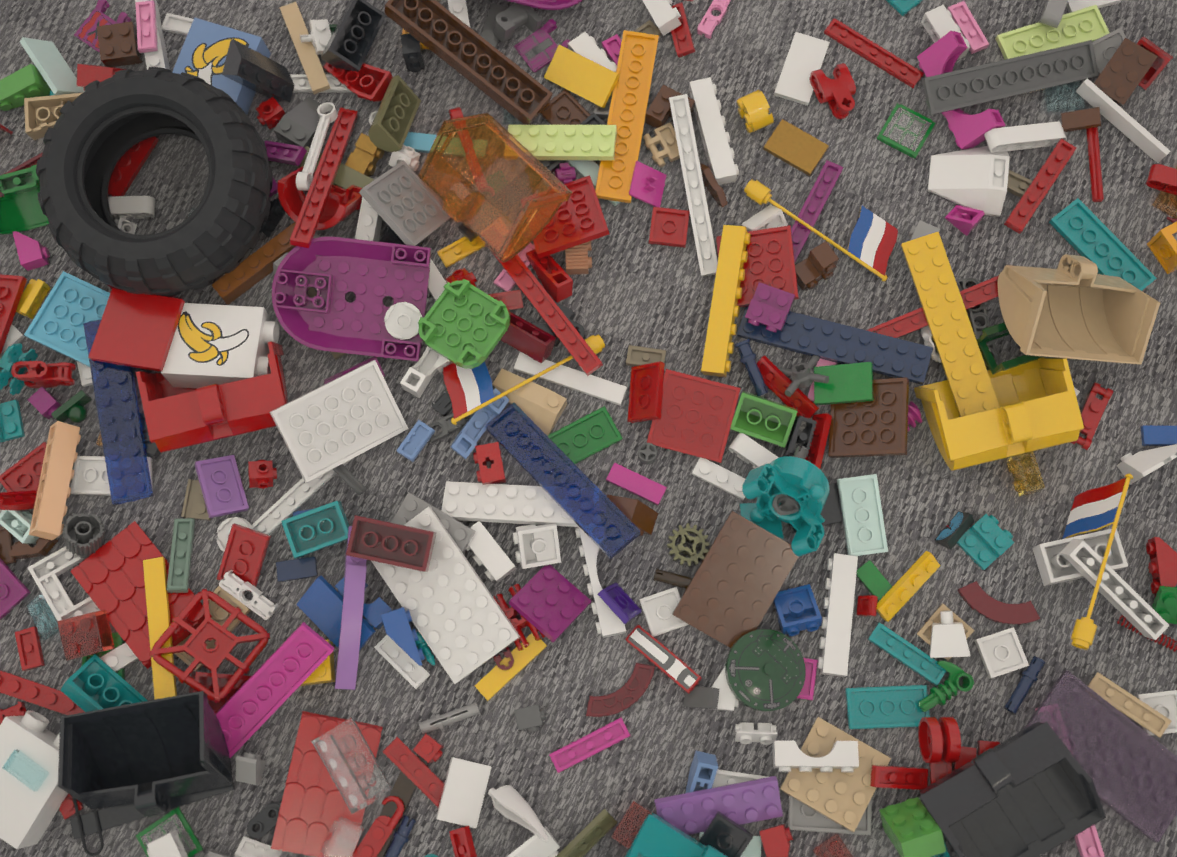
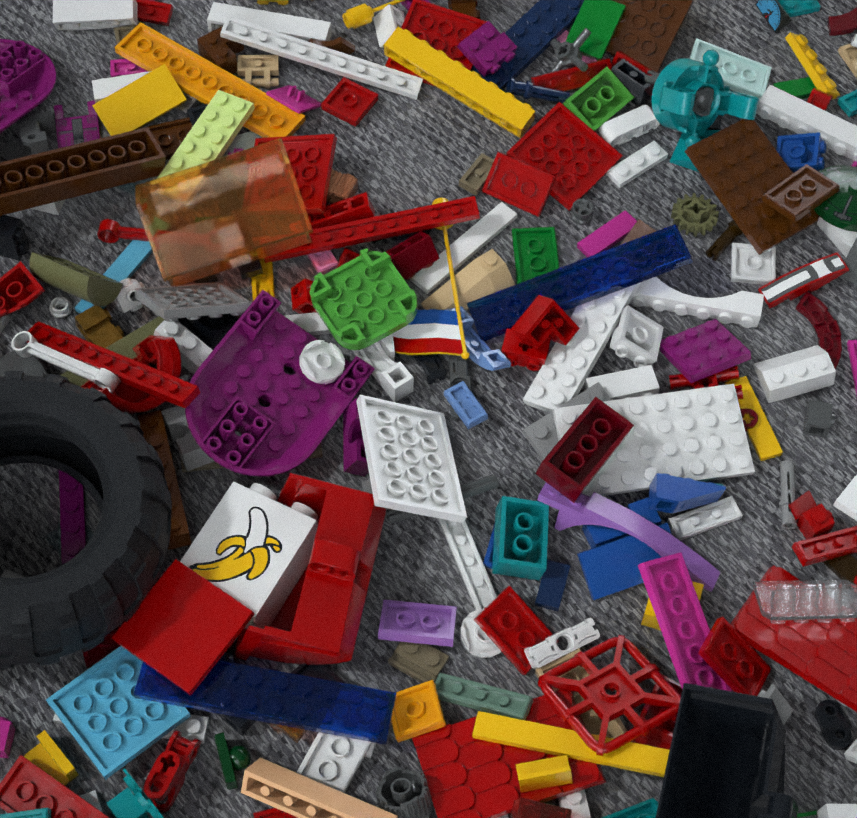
camera: 70 degrees left, 15 degrees down
magenta brick [27,387,61,419] -> none
red brick [248,460,277,489] -> none
dark purple tile [597,582,642,624] -> none
none -> light orange tile [386,679,446,743]
none -> red brick [511,295,580,349]
none -> yellow panel [516,755,573,793]
none -> red tile [698,617,771,696]
none -> white slope [753,345,836,403]
none -> reddish brown tile [762,164,840,223]
none -> red window [788,490,817,520]

